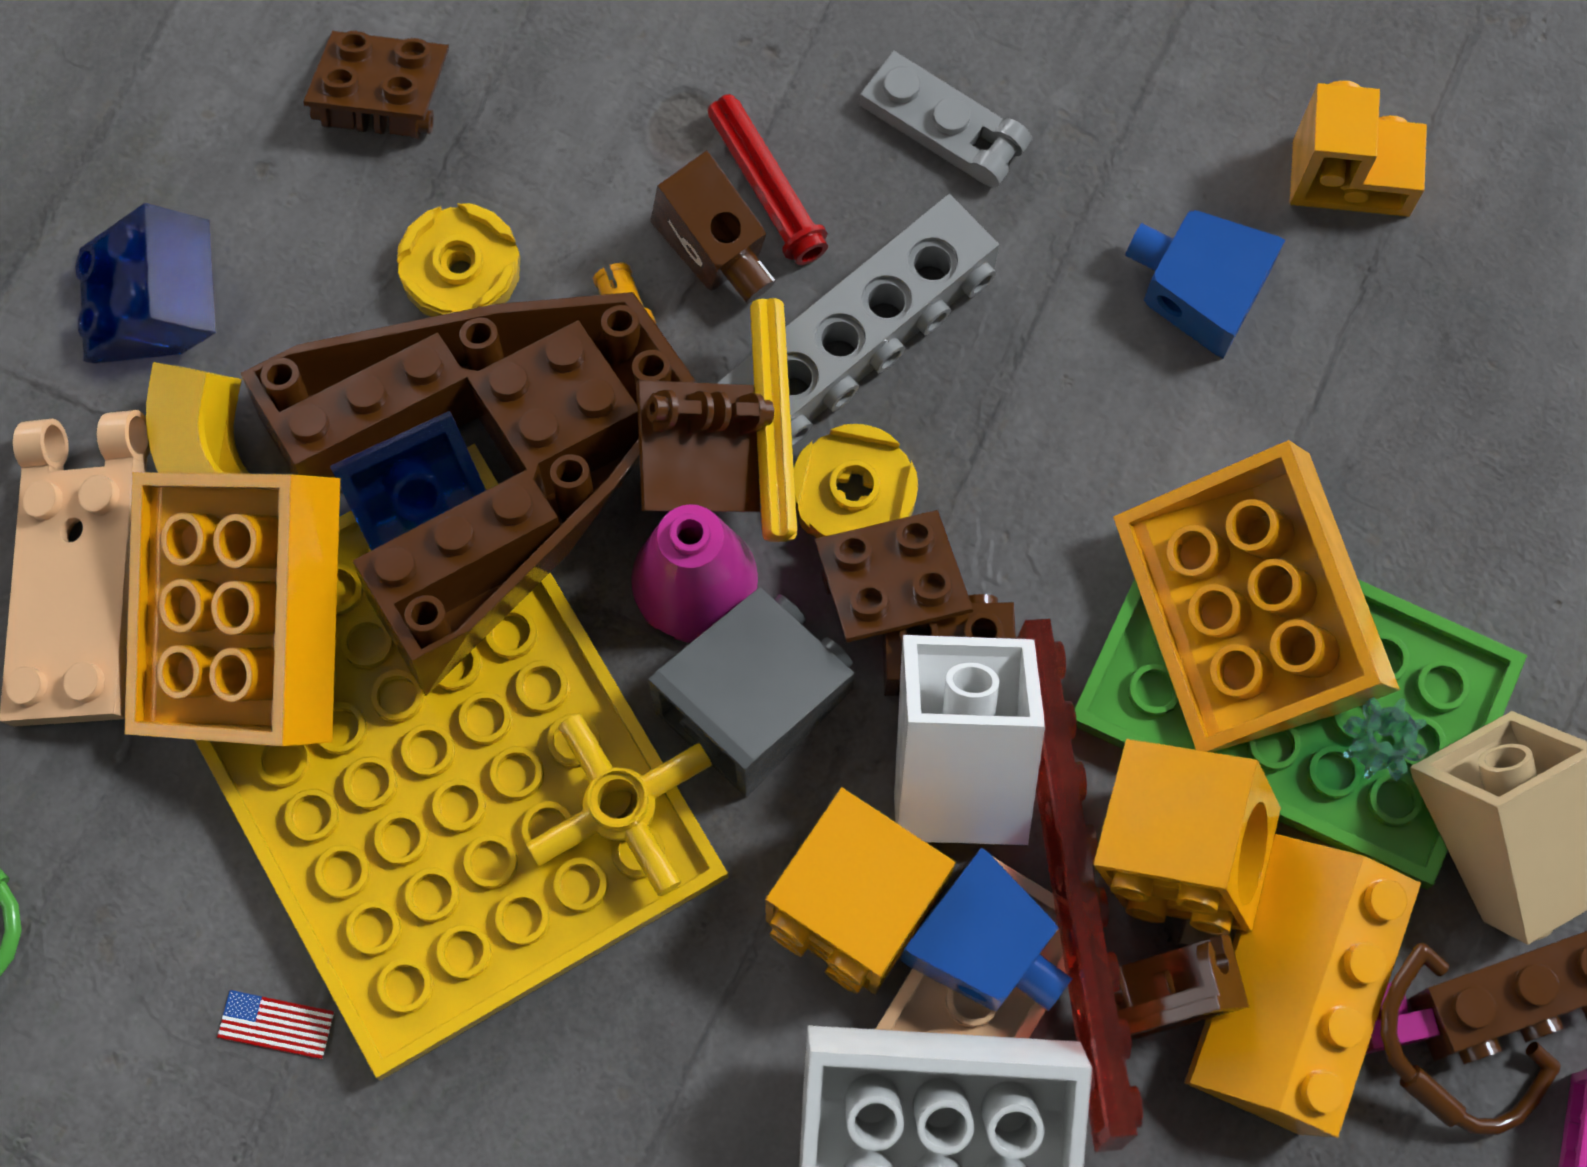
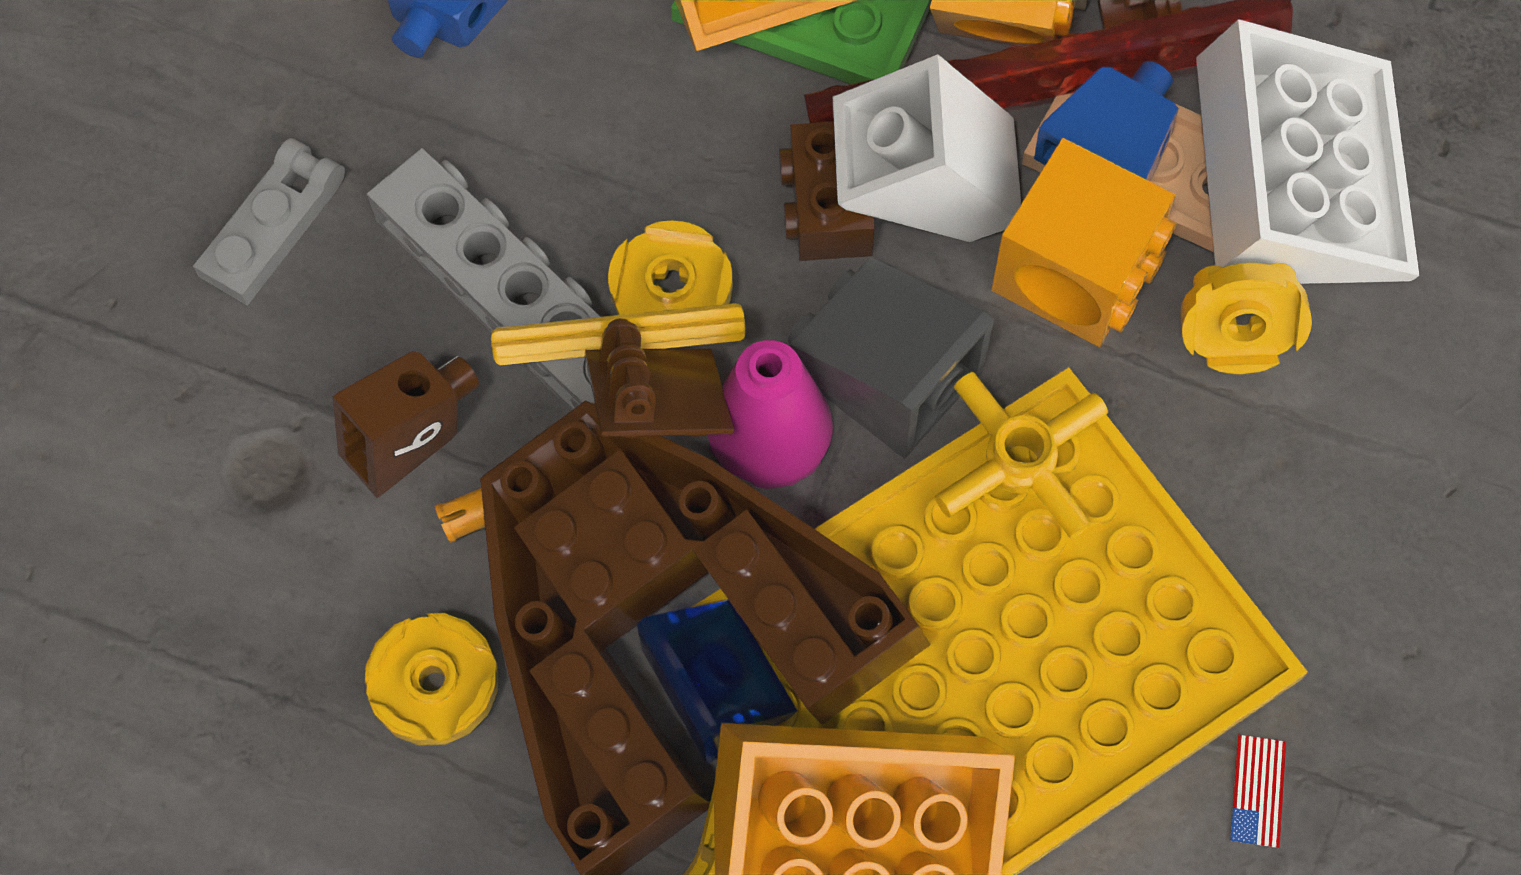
camera: 90 degrees left, 5 degrees down
reddish brown hinge [303,31,449,139] -> none
red axle [708,94,828,265] -> none
reddish brown hinge [815,510,973,643] -> none
none -> yellow plate [1180,263,1312,374]

